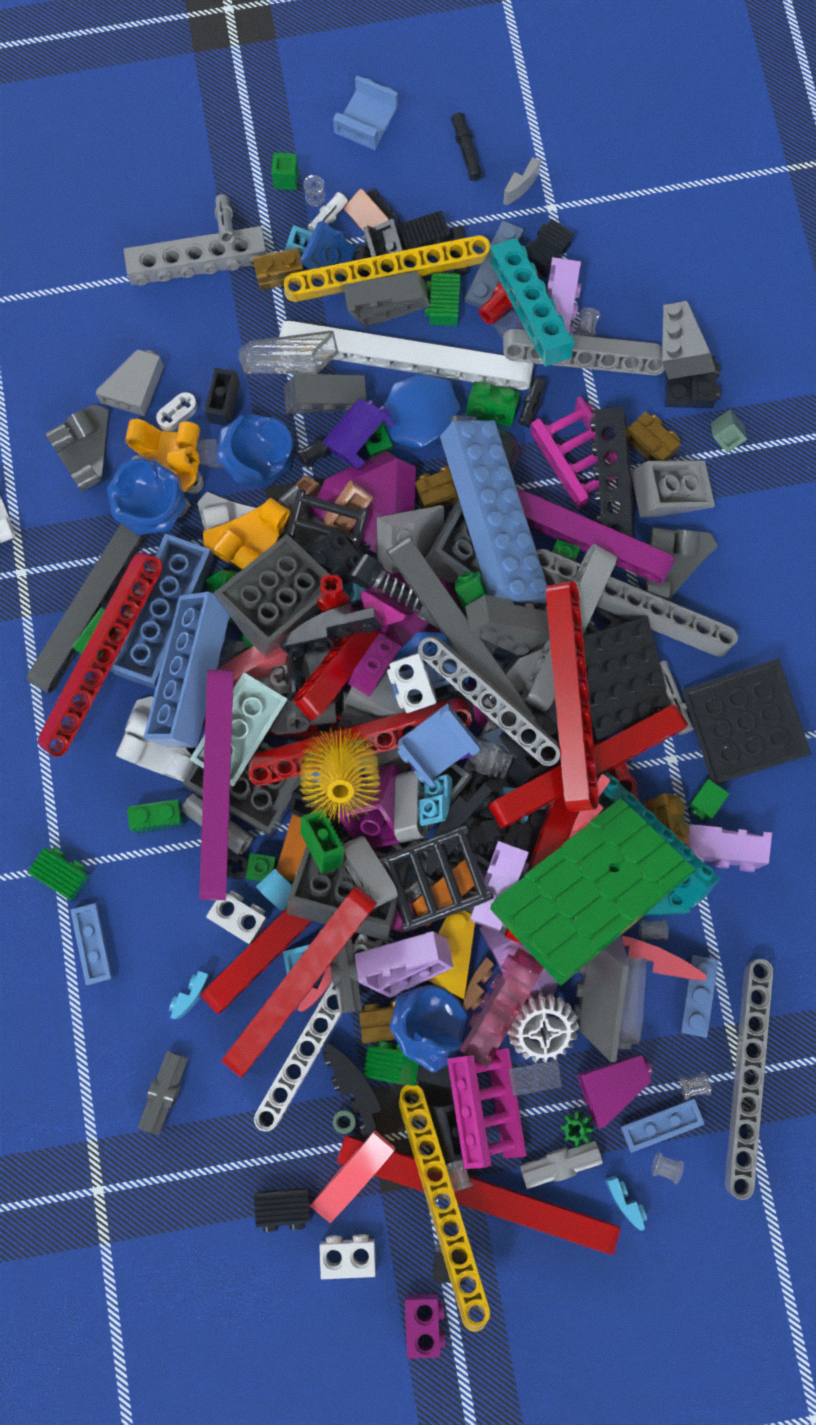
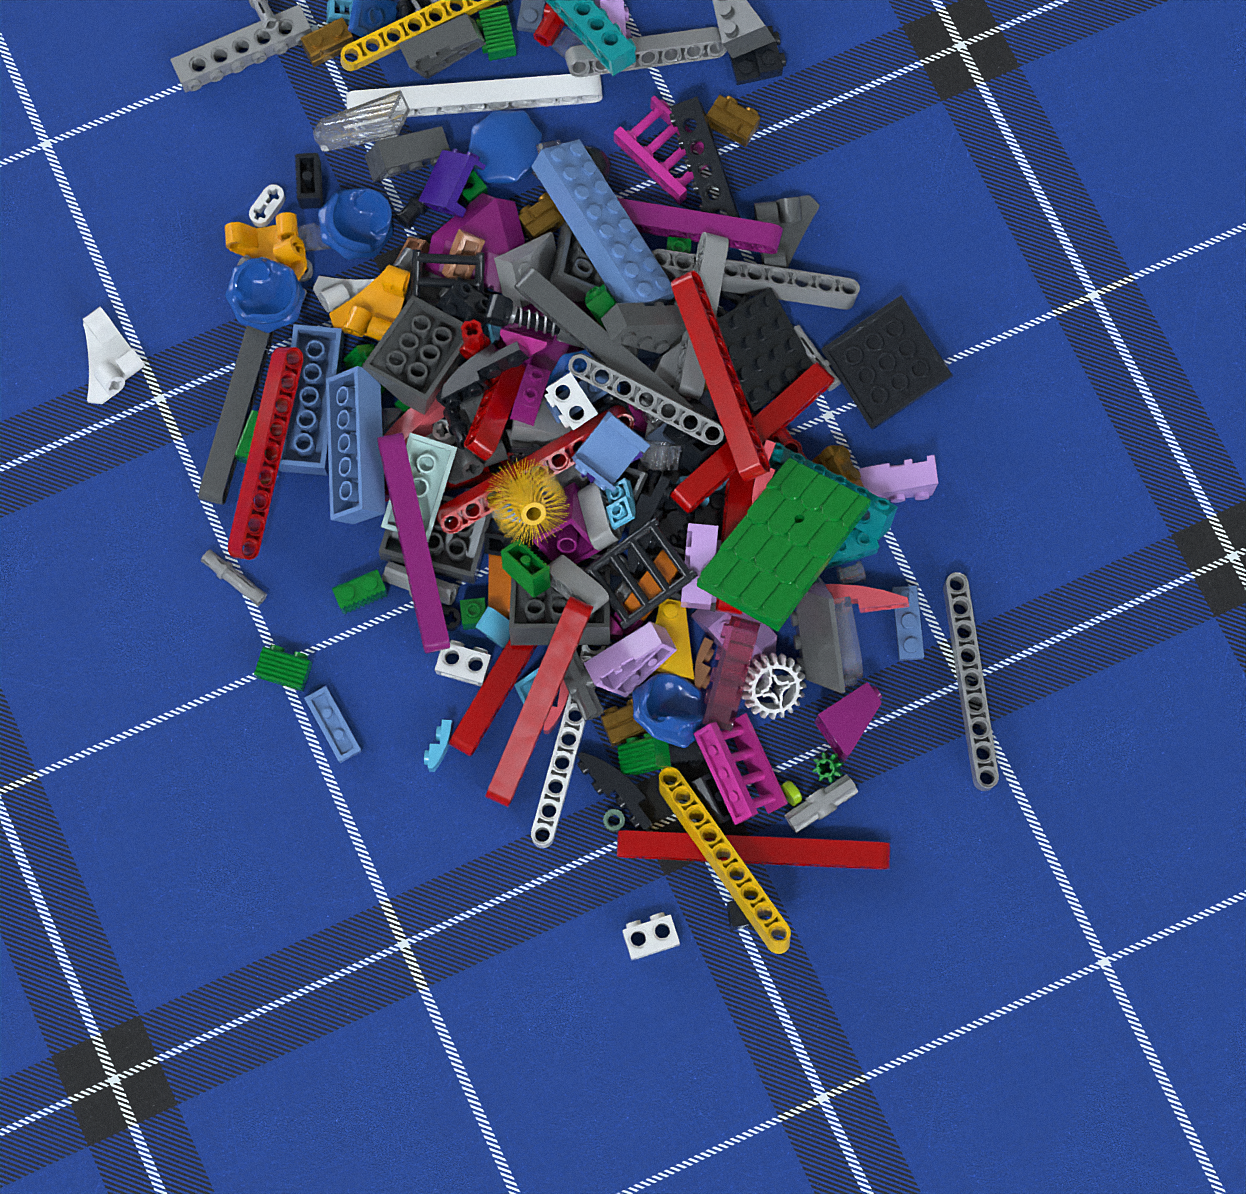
camera: 20 degrees left, 0 degrees up
dark grey panel [45,404,108,492] -> none
light grey slope [96,350,164,416] -> none
white panel [116,696,195,781] -> none
dark grey piece [138,1051,189,1135] -> none
black brick [254,1187,311,1232] -> none
coral slope [310,1130,395,1223] -> none
magenta brick [405,1294,445,1359] -> none
clear bush [446,1159,474,1192] -> none
green bracket [466,381,520,427] -> none
clear slope [508,1061,562,1096] -> none
black pin [517,378,547,428] -> none
clear bush [575,308,601,337] -> none
medium azure slope [605,1176,647,1231] -> none
medium blue plate [620,1098,705,1153] -> none
light grey slope [631,461,715,518] -> none
clear bush [650,1152,684,1184] -> none
clear bush [679,1072,711,1100] -> none
green brick [687,779,729,821] -> none
sand green panel [711,409,747,453] -> none
none -> light grey pin [201,549,268,606]
none -> lime tile [780,781,802,806]

